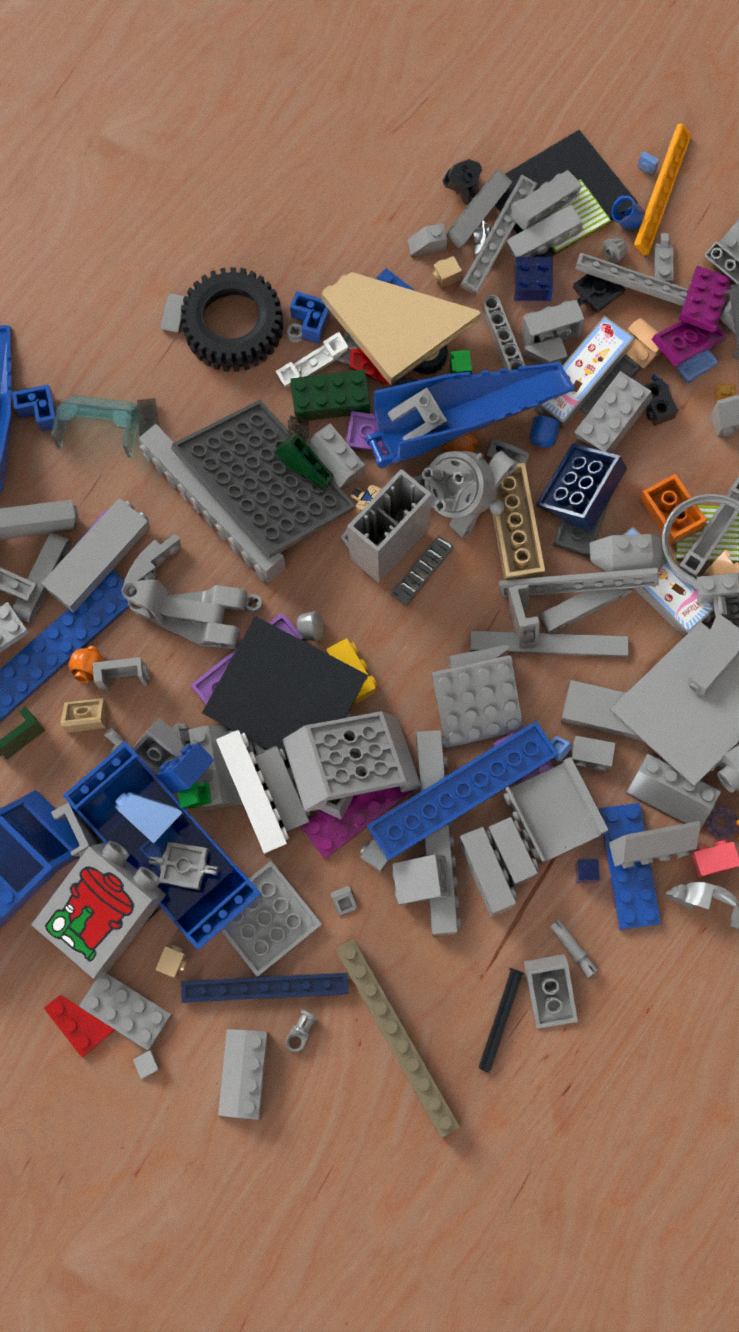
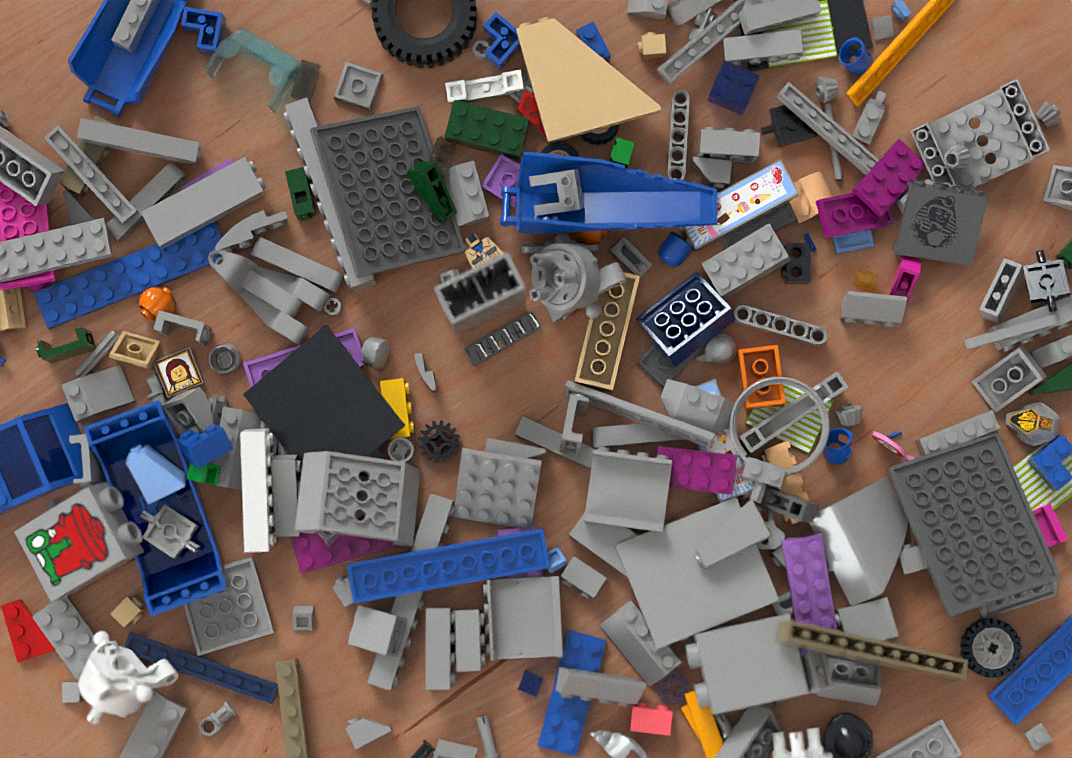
camera: 20 degrees right, 10 degrees up
none -> light grey slope [62,365,135,423]
none -> light grey axle [75,331,120,378]
none -> white piece [79,631,179,724]
none -> tile [153,347,205,398]
none -> light grey hair [208,343,241,374]
none -> light grey beam [250,237,344,293]
none -> dark green brick [285,167,316,221]
none -> light grey tile [333,62,383,110]
none -> light grey slope [345,716,393,749]
none -> light grey wheel [388,437,415,463]
none -> light grey slope [414,353,437,392]
none -> black gear [418,420,460,463]
none -> light grey panel [583,447,672,532]
none -> magenta plate [657,446,737,495]
none -> light grey hat [696,333,737,364]
none -> light grey beam [733,305,827,346]
none -> light grey bar [824,103,843,180]
none -> light grey slope [871,15,894,41]

